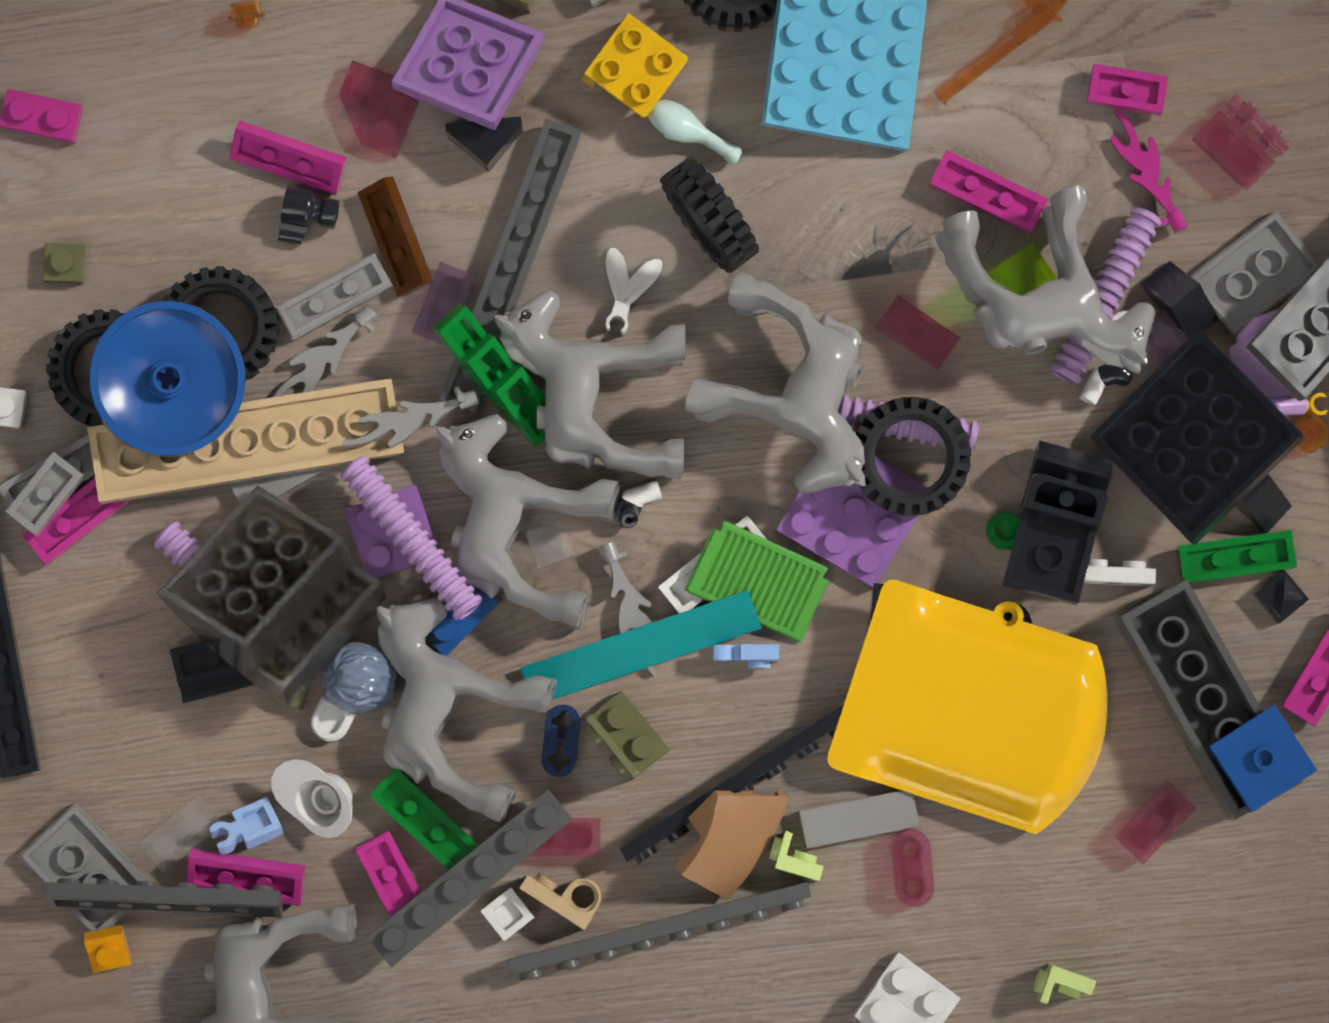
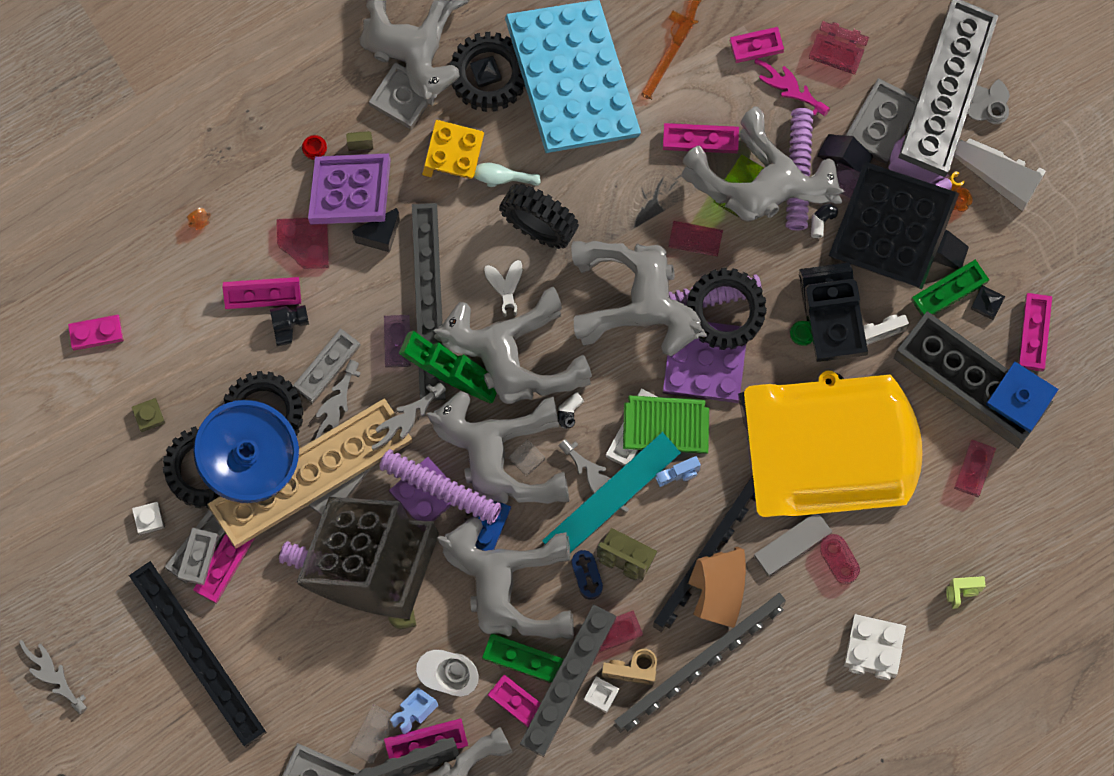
camera: 20 degrees left, 10 degrees down
black plate [169,630,259,704] -> none
white tile [311,696,357,742] -> none
sand blue hair [320,642,397,713] -> none
reddish brown plate [357,176,433,297] -> none
yellowish green bracket [769,831,824,882] -> none

